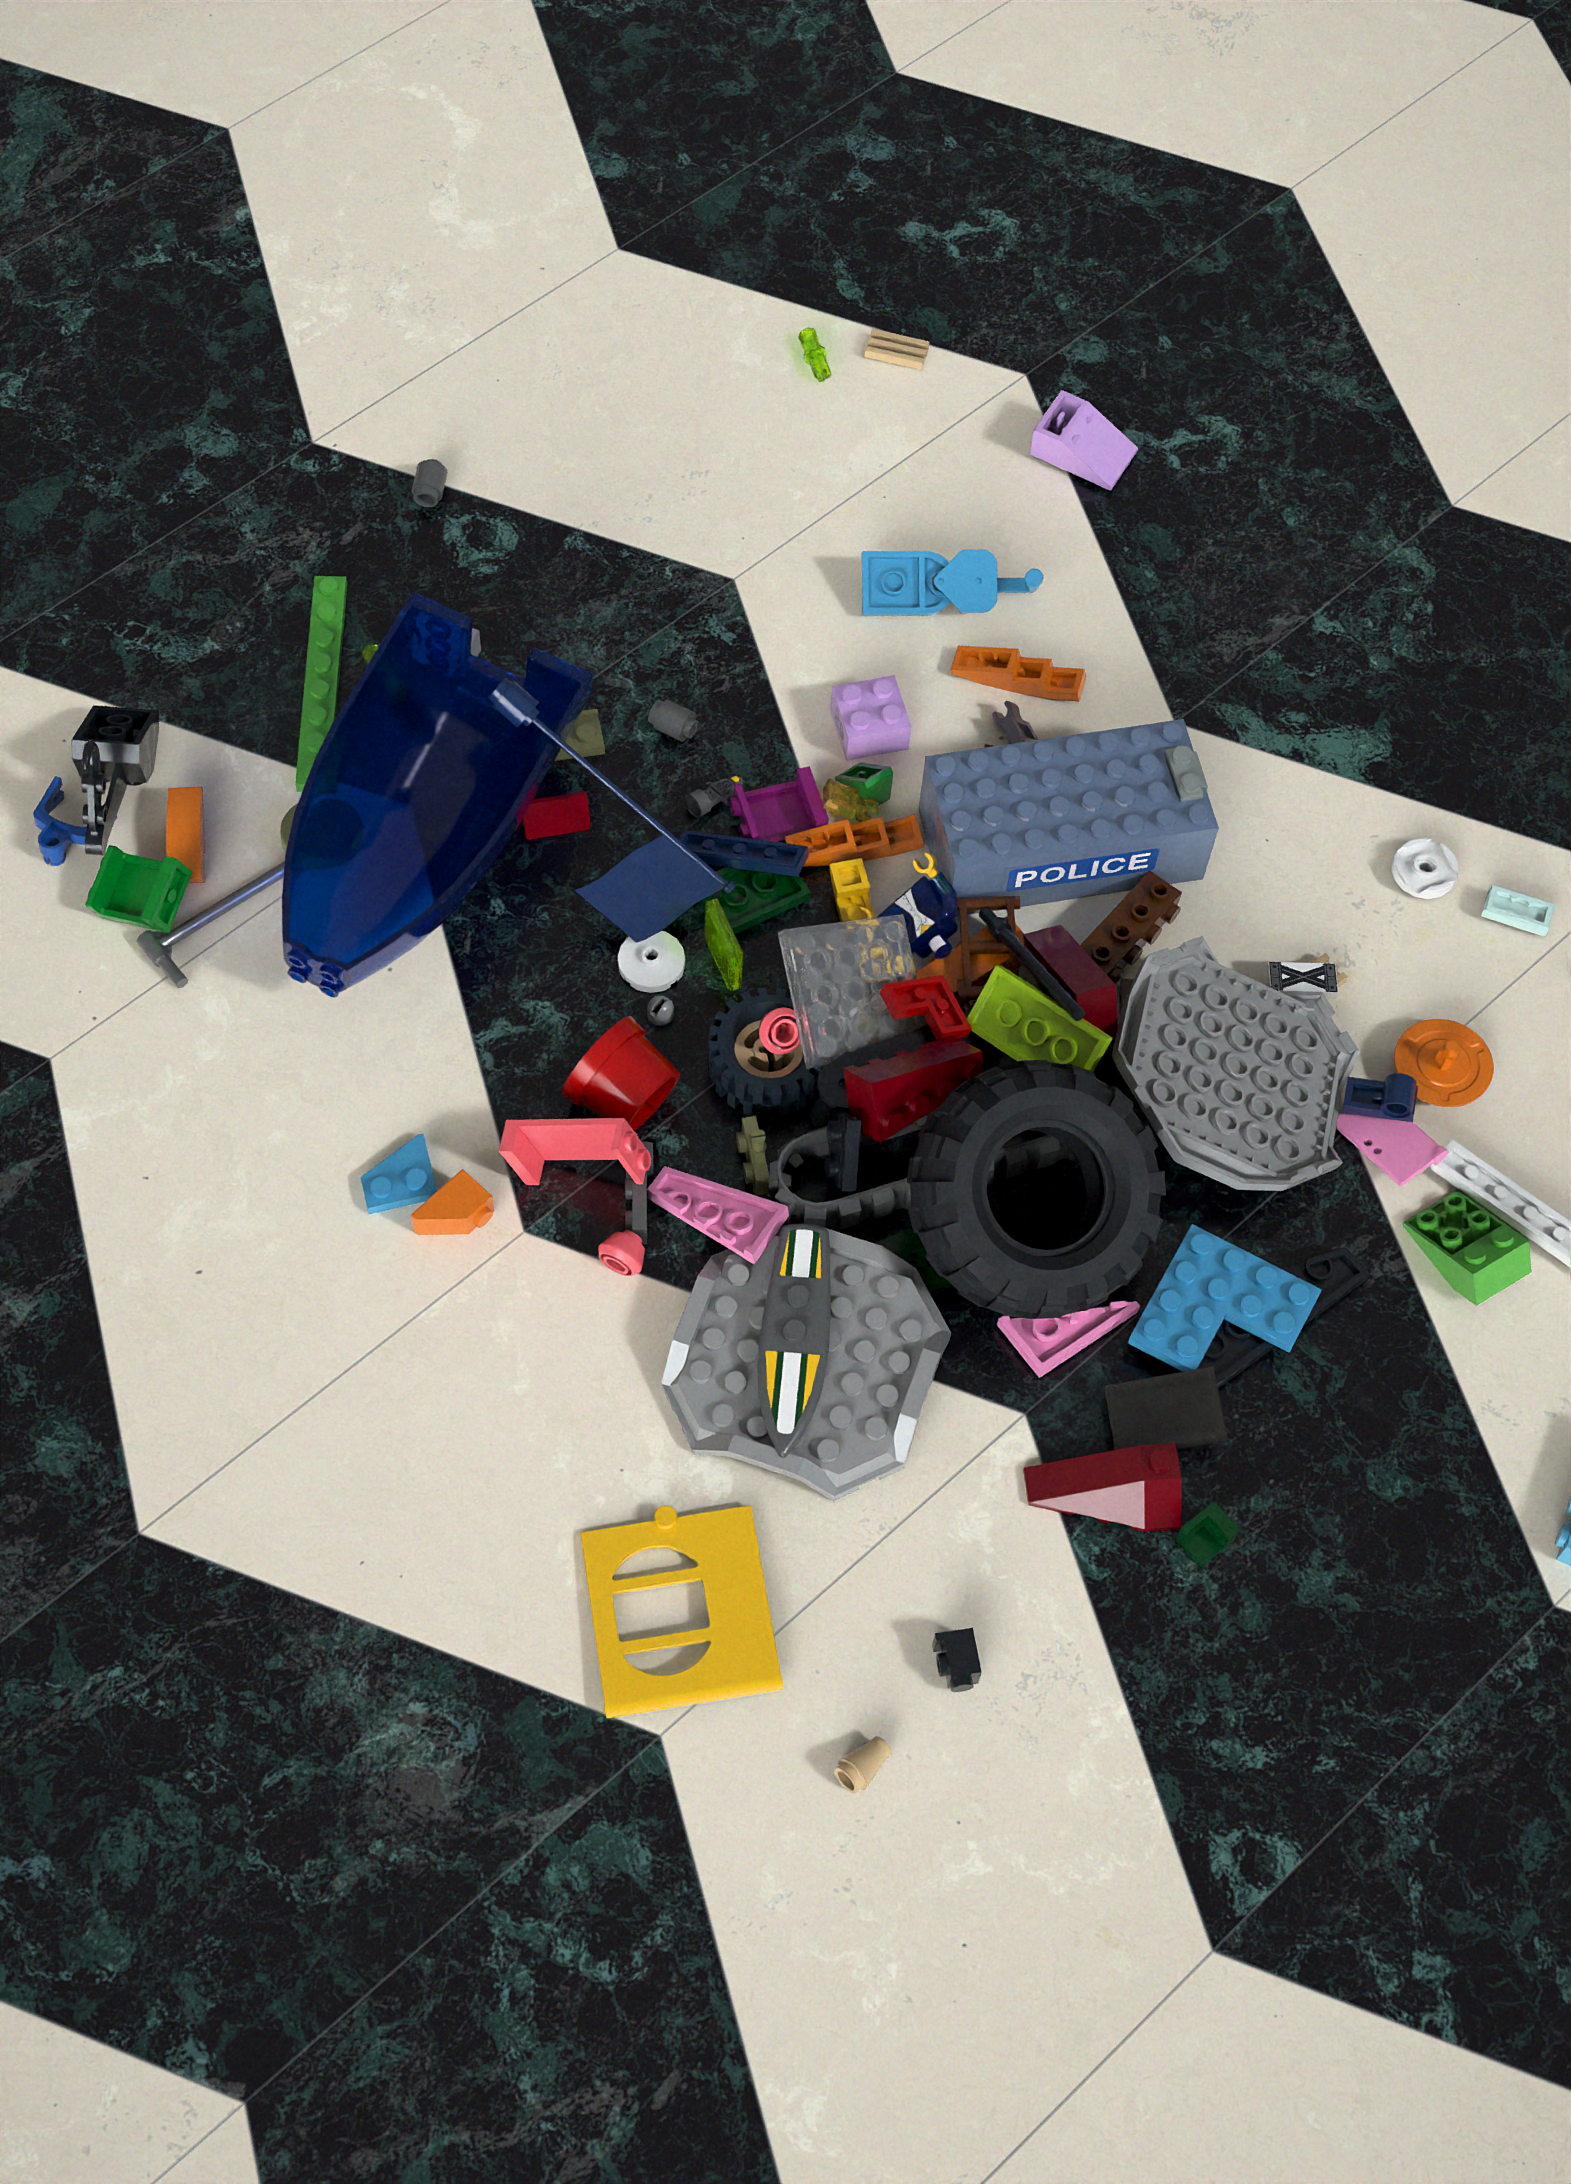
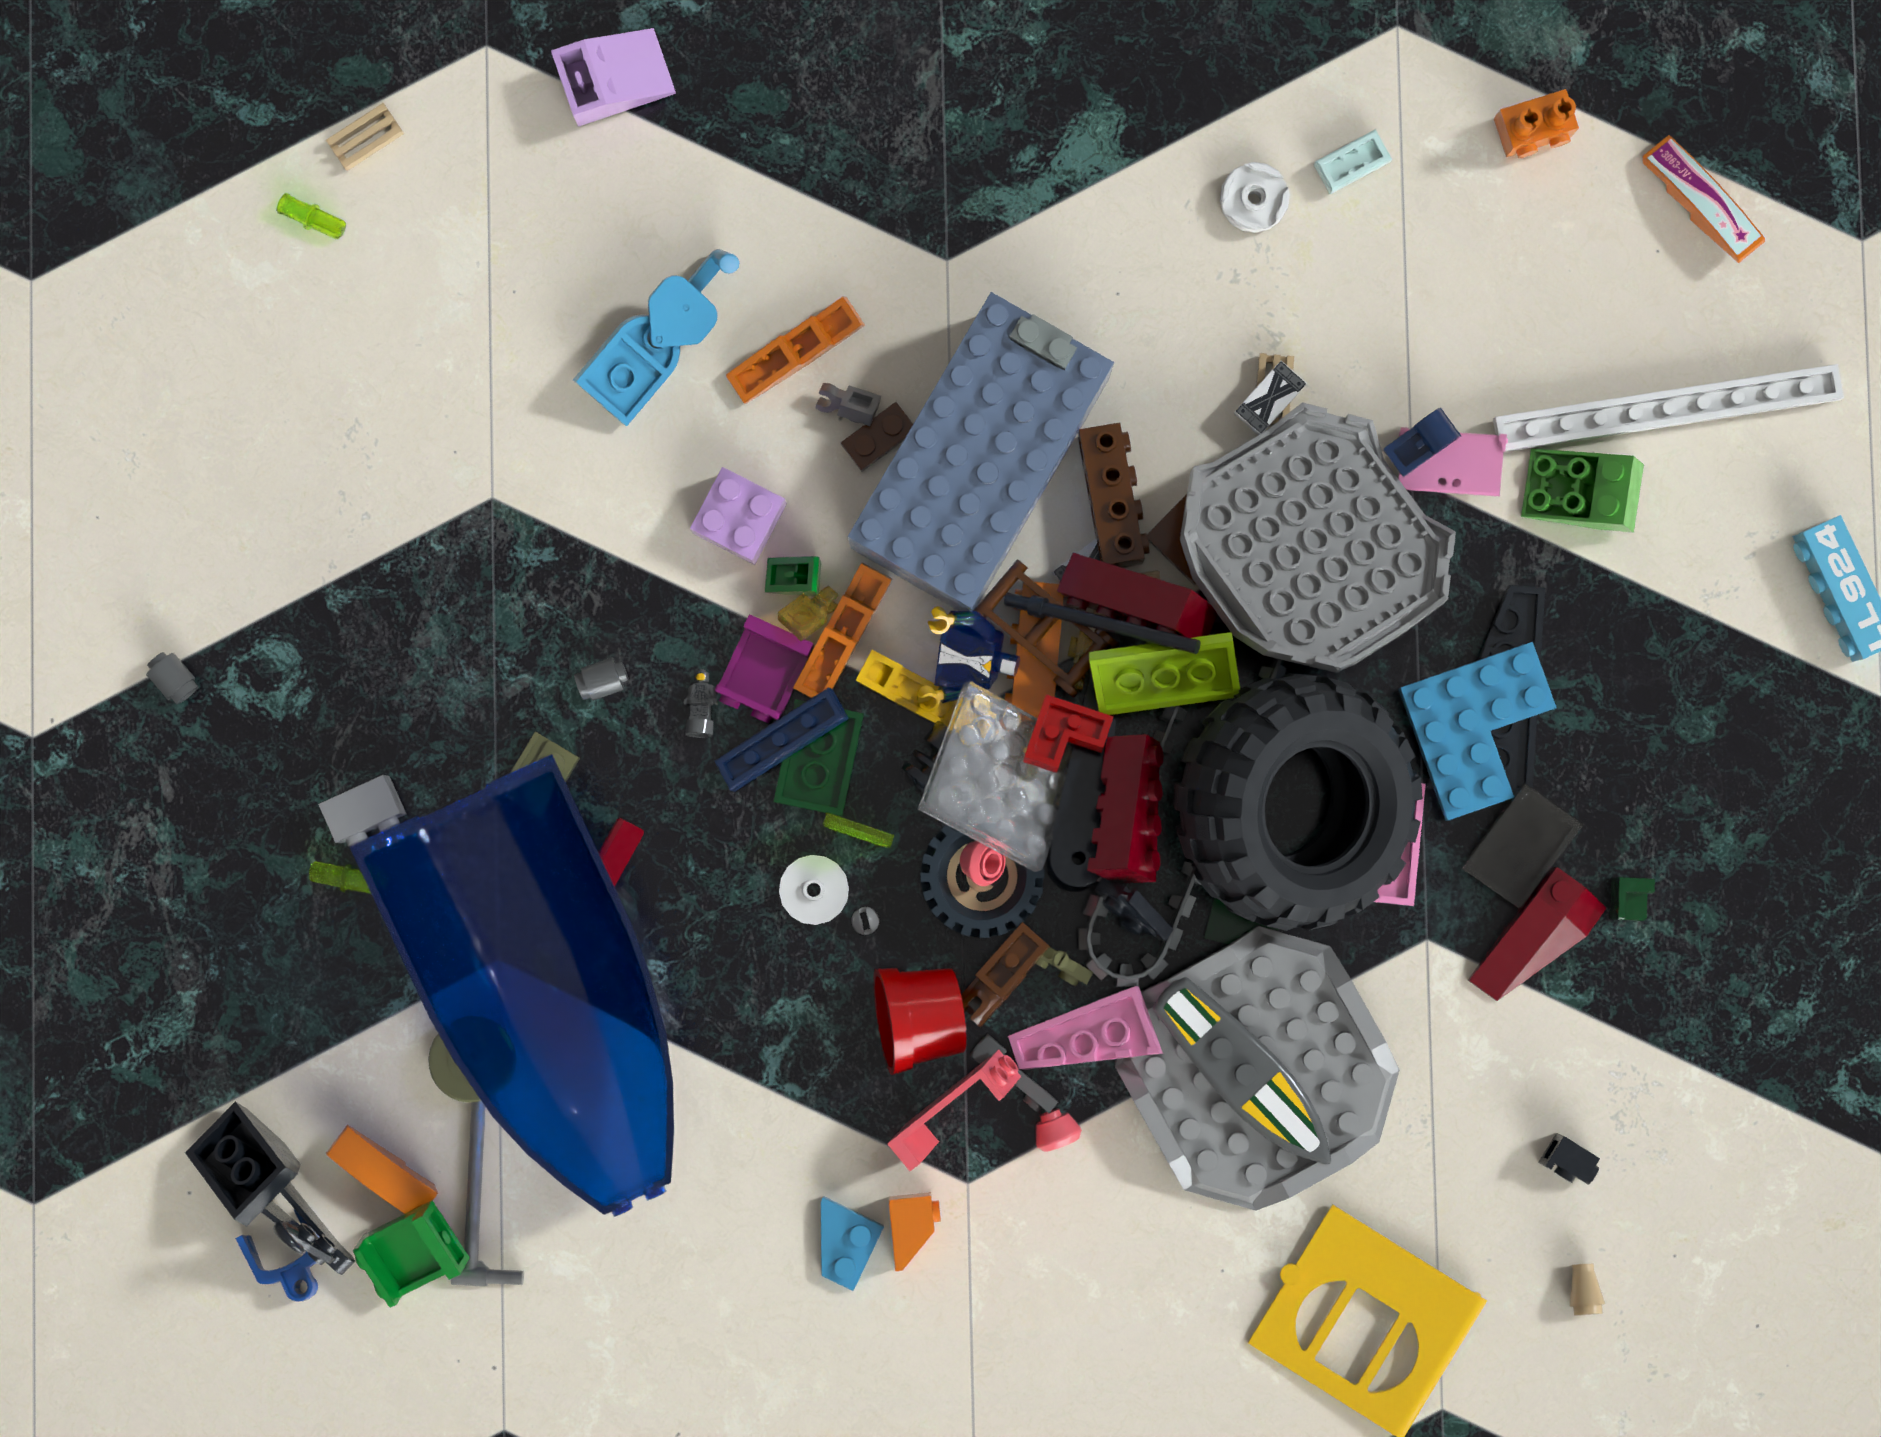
camera: 45 degrees left, 25 degrees up
bright green plate [295,576,347,792] -> none
dark blue flag [488,677,736,943] -> none
orange piece [1394,1019,1494,1107] -> none
none -> reddish brown plate [961,922,1050,1028]

